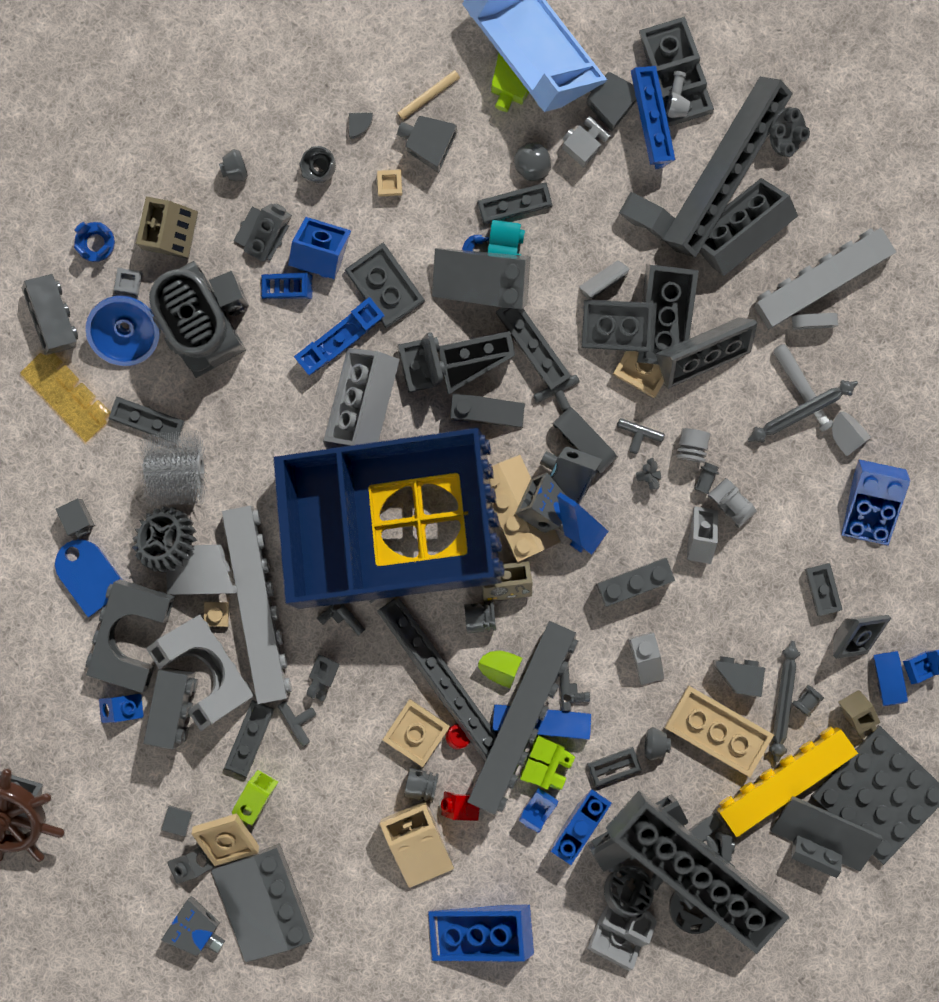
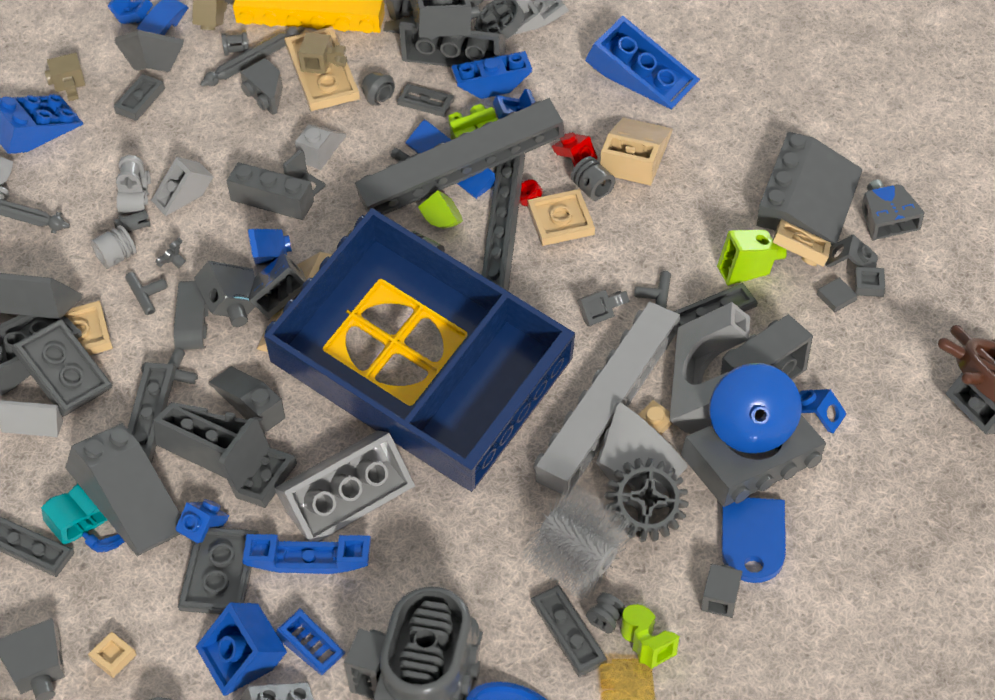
camera: 135 degrees left, 35 degrees down
none -> dark tan brick [45,52,86,101]
none -> blue bracket [176,499,230,543]
none -> dark grey bracket [283,150,326,197]
none -> dark tan brick [298,32,347,74]
none -> dark grey wheel [586,593,626,633]
none -> lime leg [621,604,680,669]
none -> blue dish [709,363,802,454]
none -> dark grey plate [854,267,885,297]

